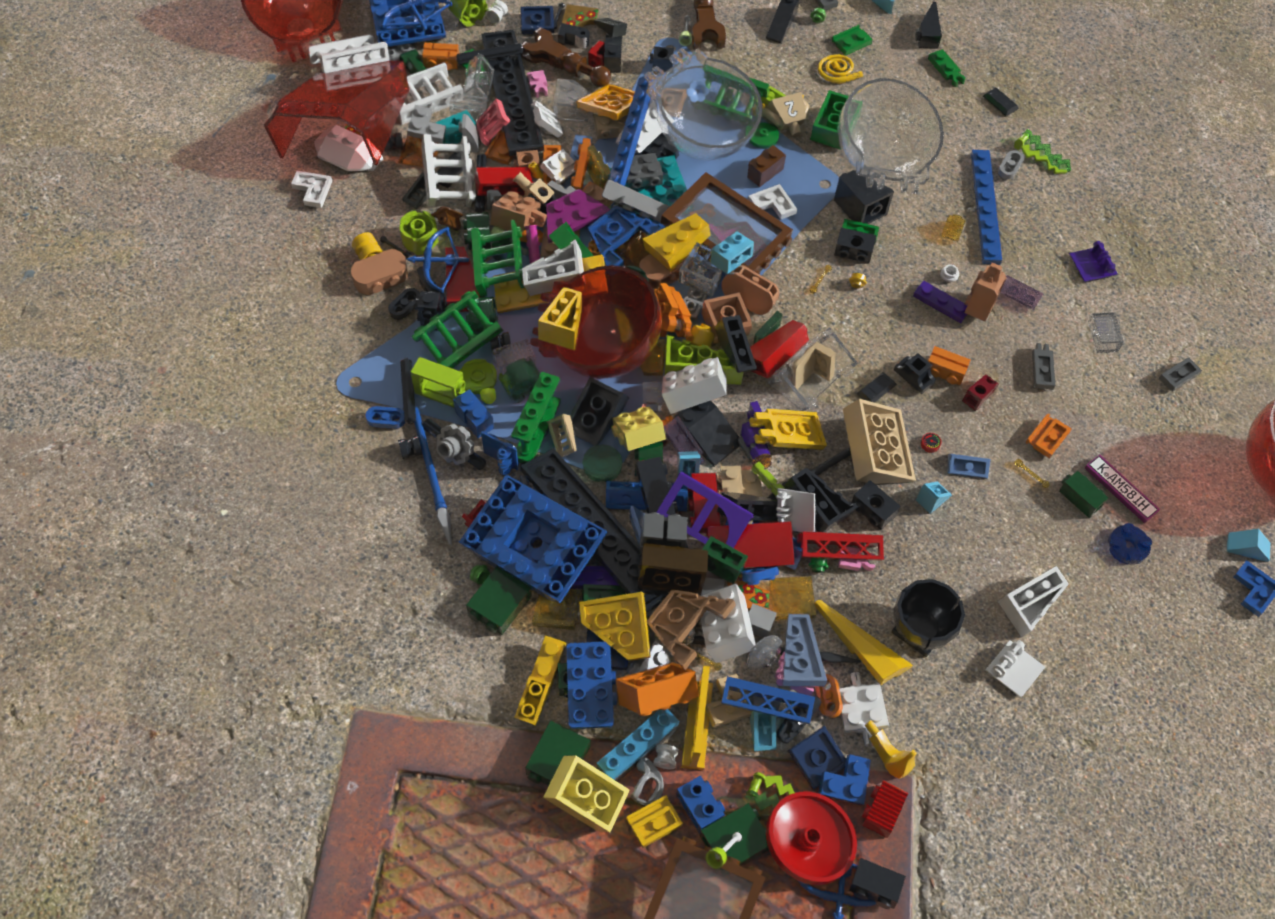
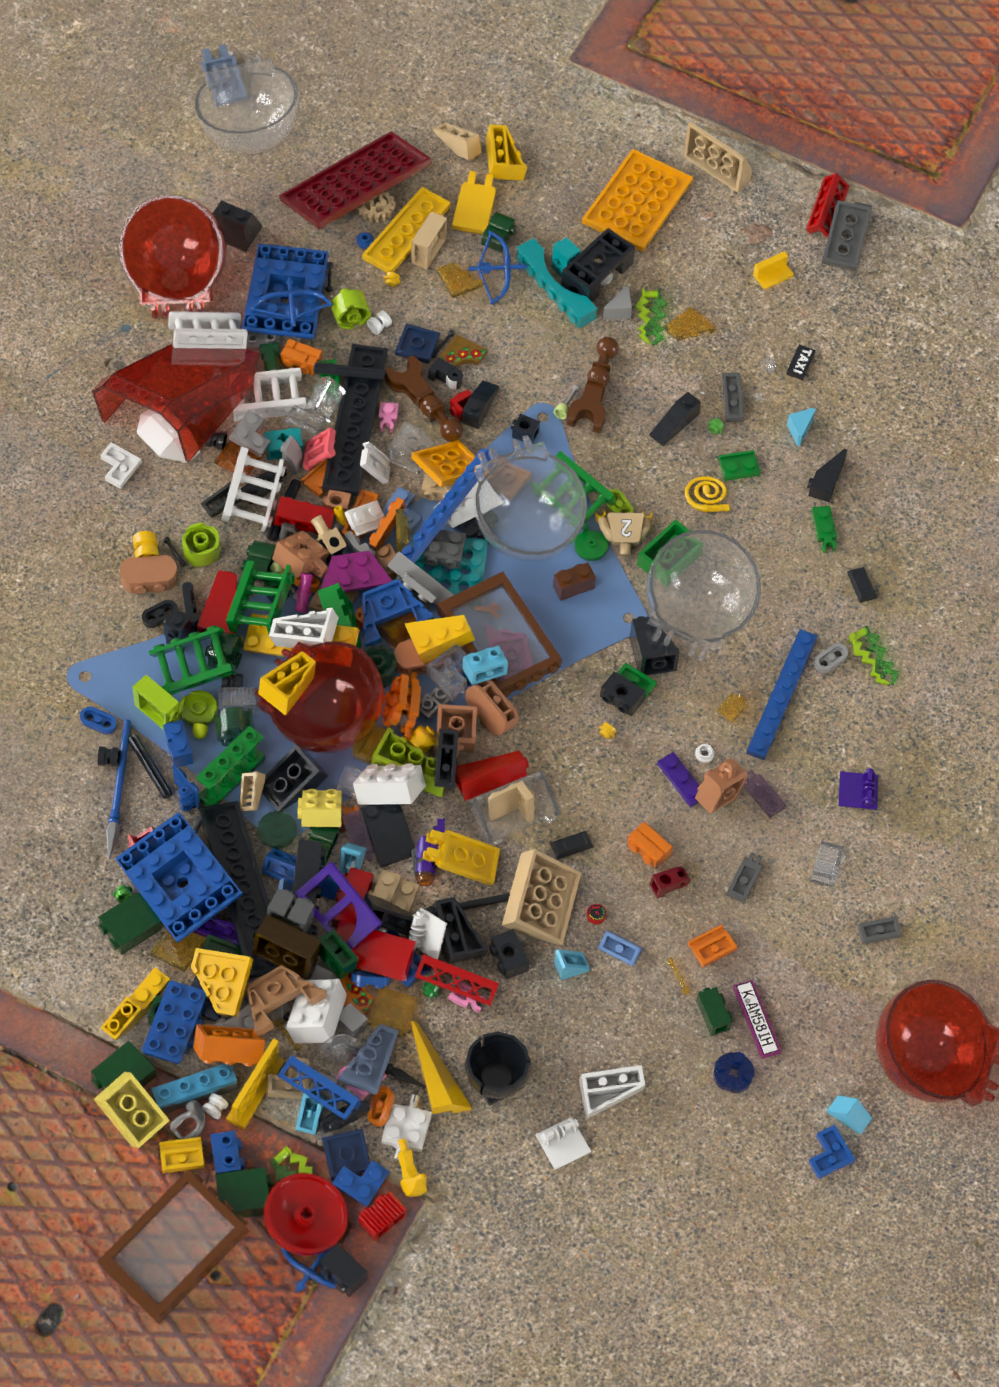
camera: 20 degrees right, 0 degrees up
black axle [400,358,416,424] -> none
blue piece [406,227,469,294] -> none
reddish brown hinge [431,206,464,231] -> none
light grey plant [436,424,474,465] -> none
pearl dark grey slope [594,18,627,37] -> none
light blue plant [686,81,709,102] -> none
lime hinge [706,832,742,869] -> none
white plate [748,184,797,219] -> none
lime axle [751,462,784,496] -> none
clear green tile [753,311,783,345] -> none
clear yellow hinge [810,265,832,294] -> none
black brick [893,353,936,394] -> none

